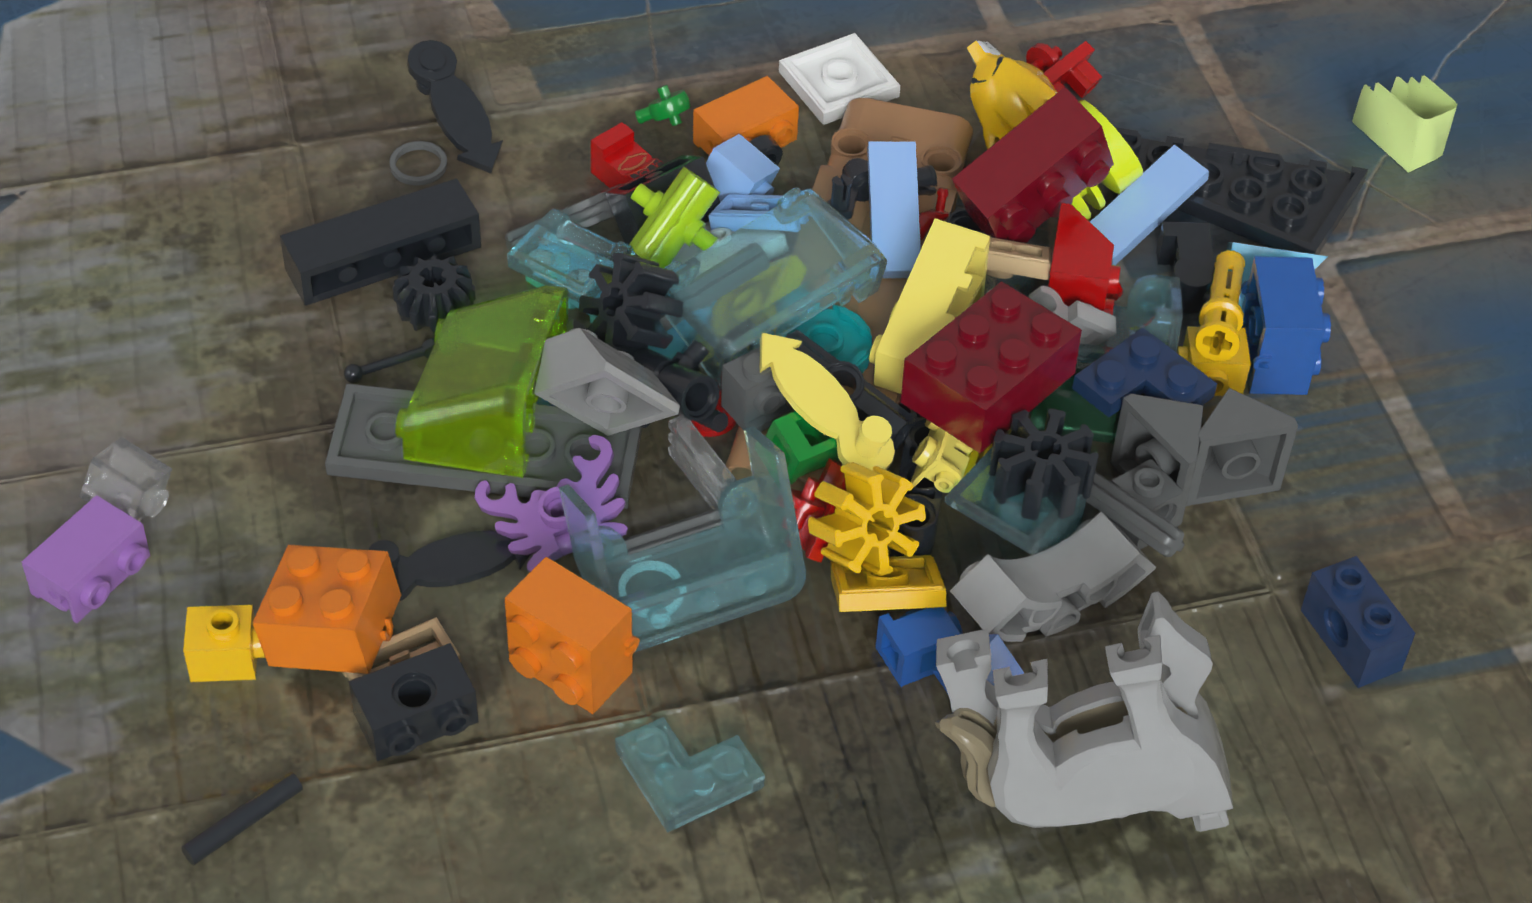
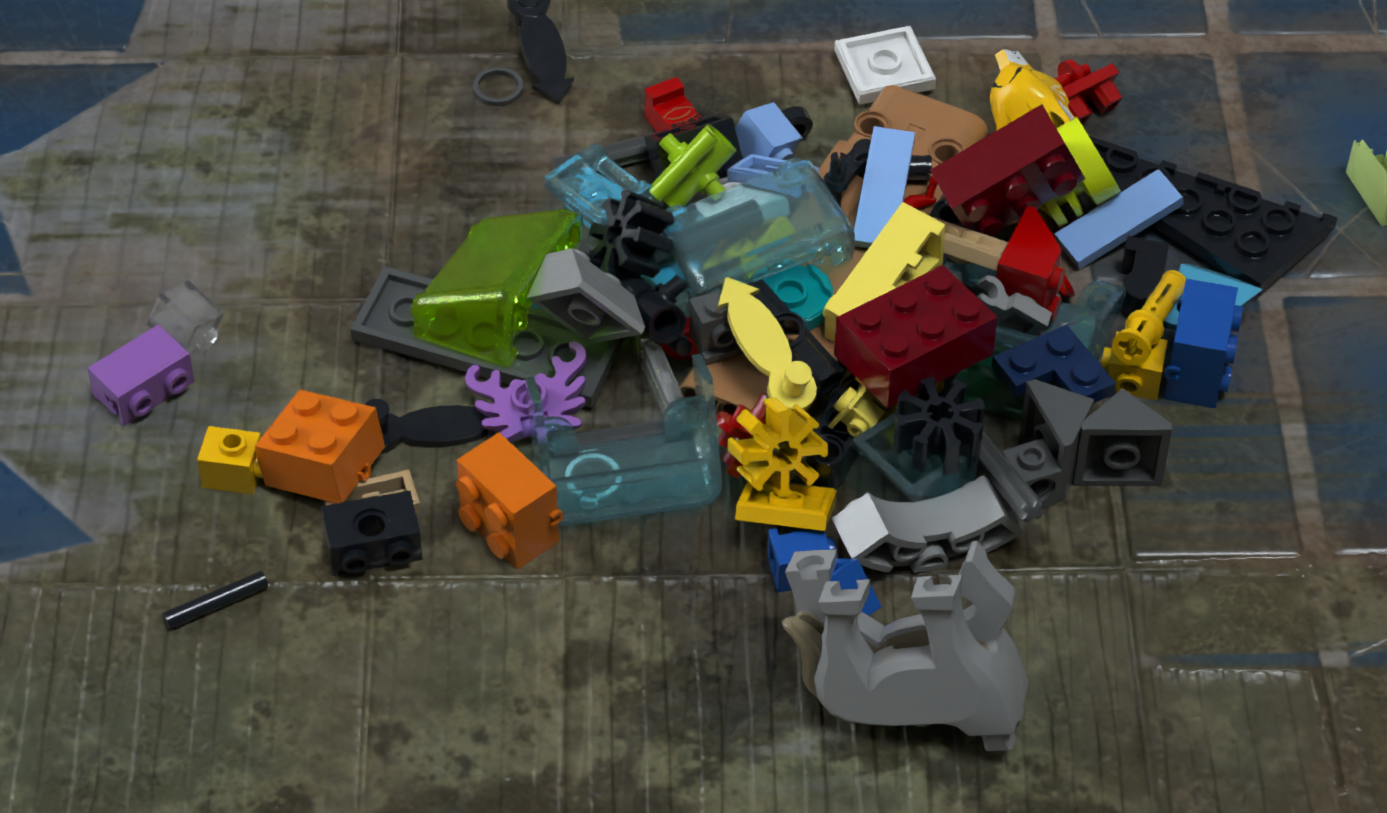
camera: 15 degrees right, 0 degrees up
black brick [280,178,481,306] -> none
black hinge [344,338,443,383] -> none
black gear [393,252,476,334] -> none
clear light blue plate [615,717,765,833] -> none
green piece [635,85,691,126] -> none
orange hinge [693,76,799,156] -> none
green brick [761,411,839,486] -> none
dark blue brick [1301,556,1416,688] -> none

